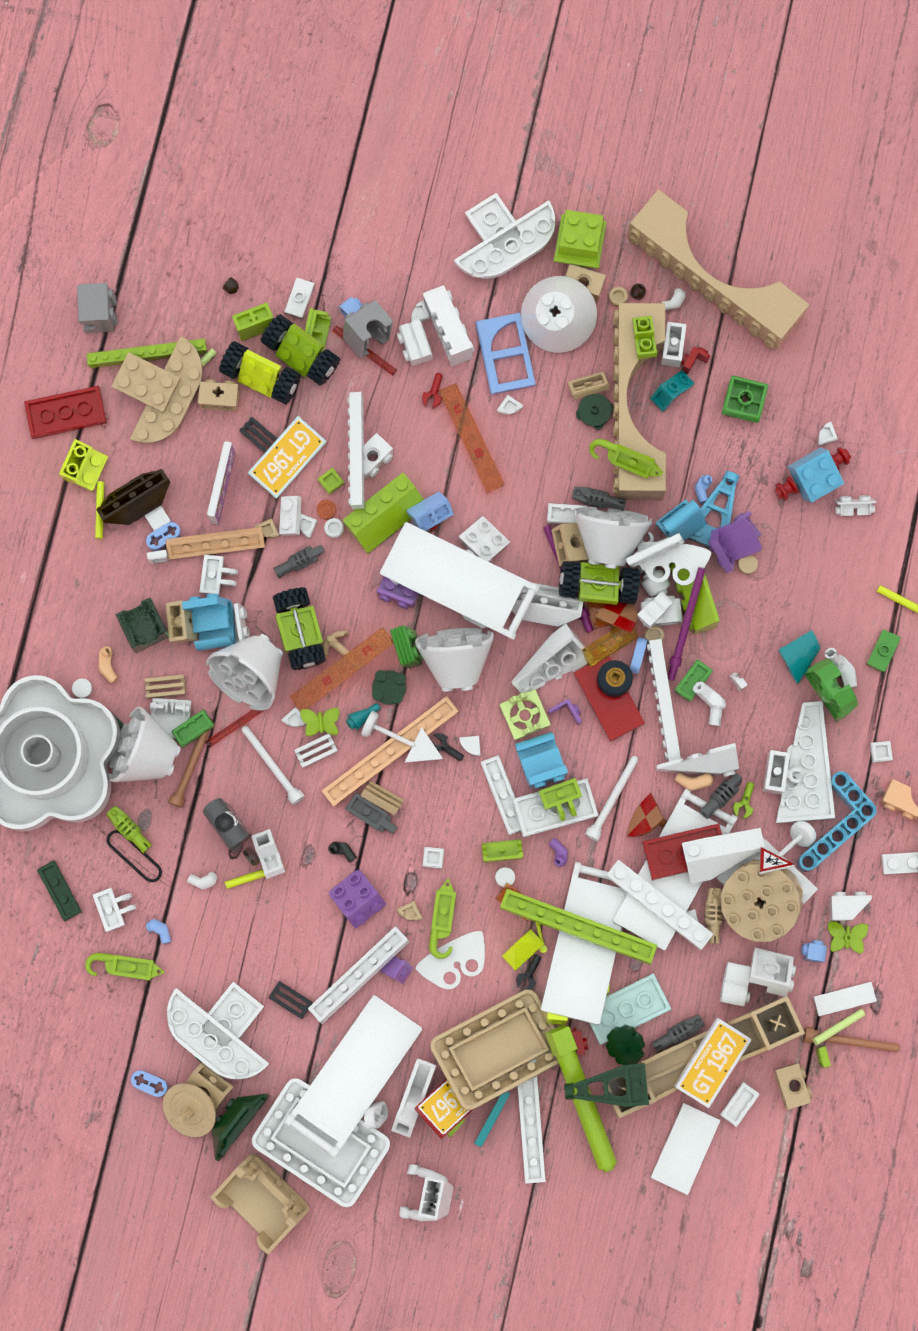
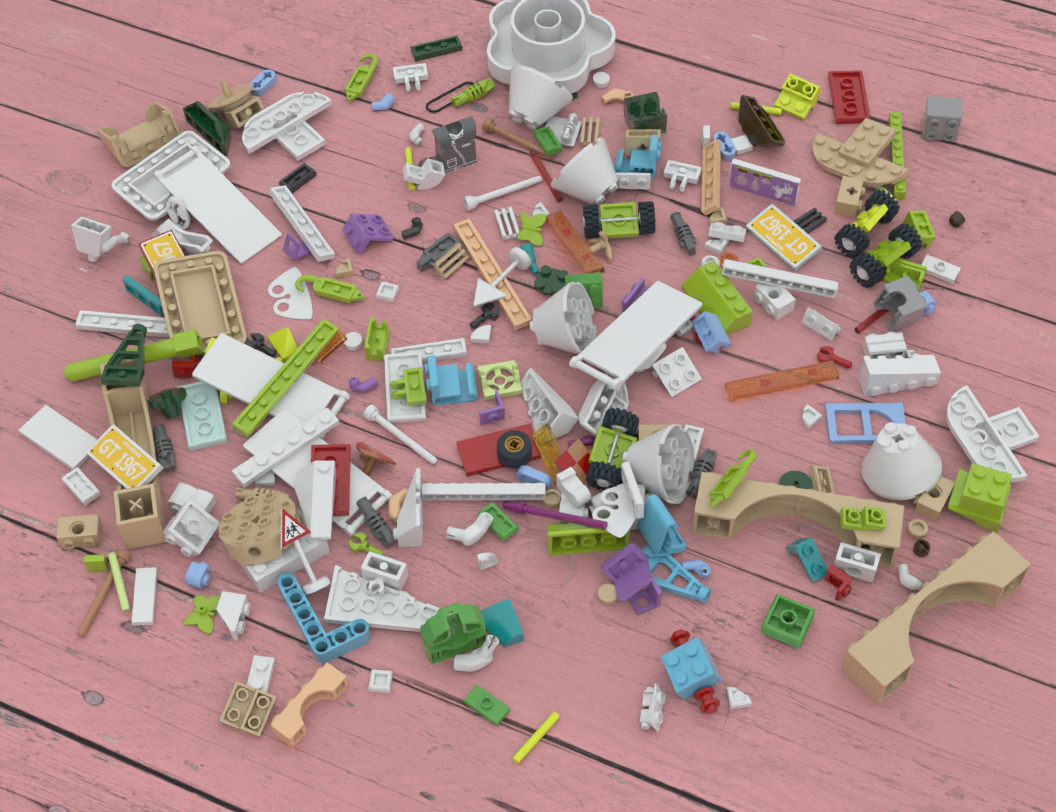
camera: 100 degrees right, 25 degrees down
none -> white hinge [801,307,842,342]

